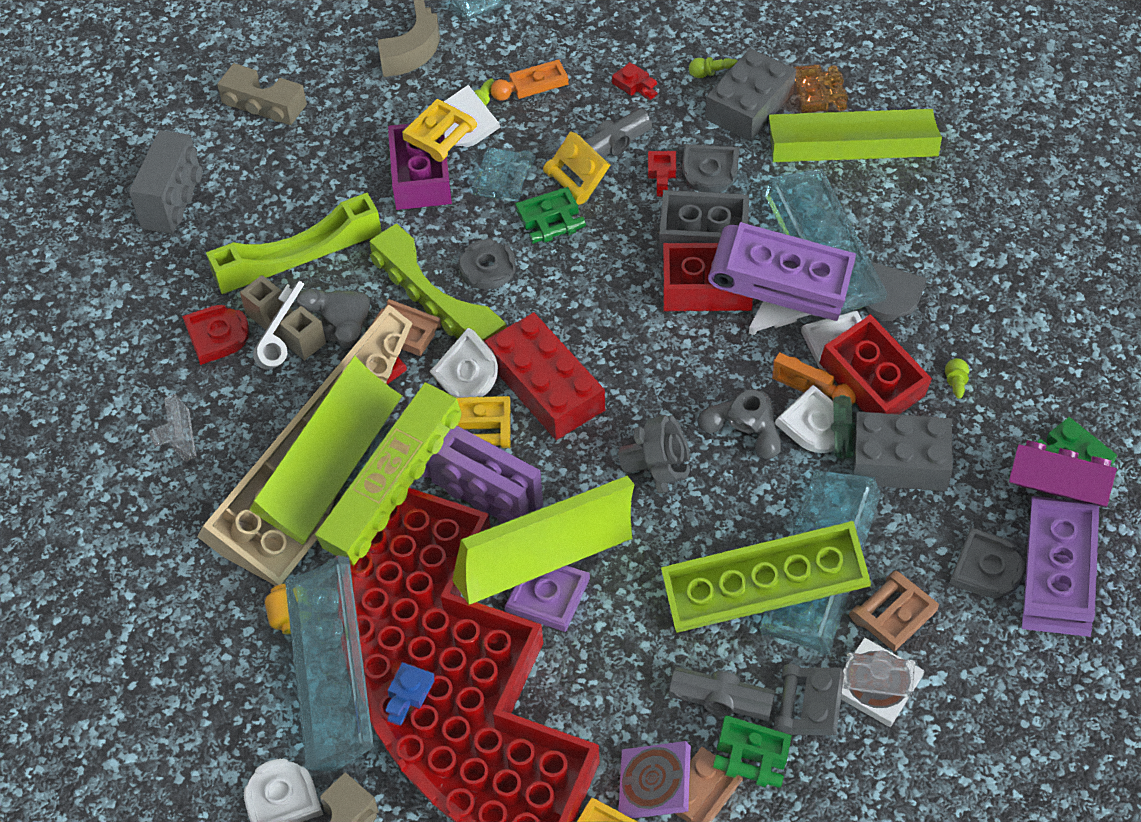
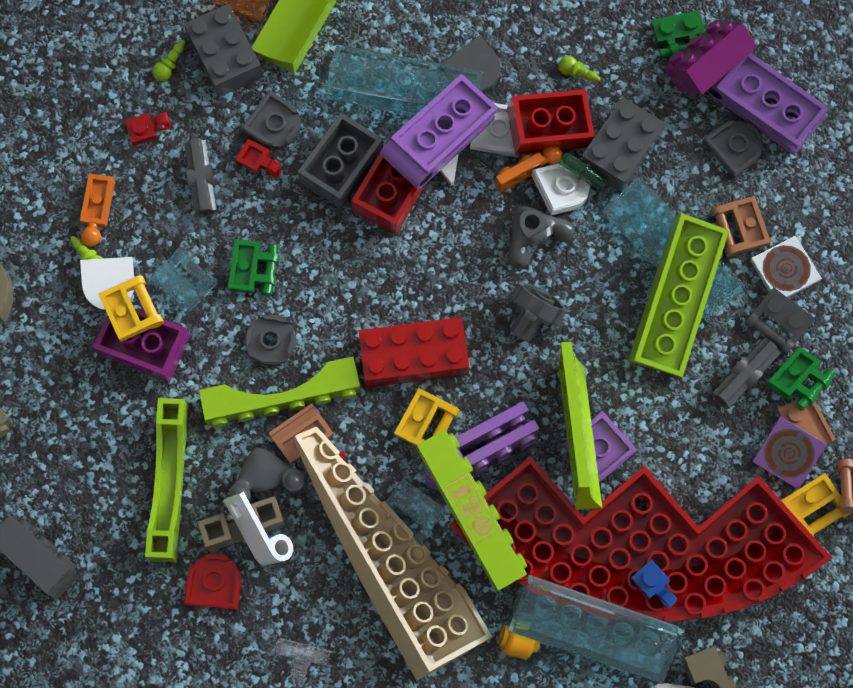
camera: 65 degrees left, 20 degrees up
lime arch [249,355,402,545] -> none
white tile [430,328,498,398] -> none
yellow plate [543,132,611,205] -> none
clear tile [843,650,915,697] -> none

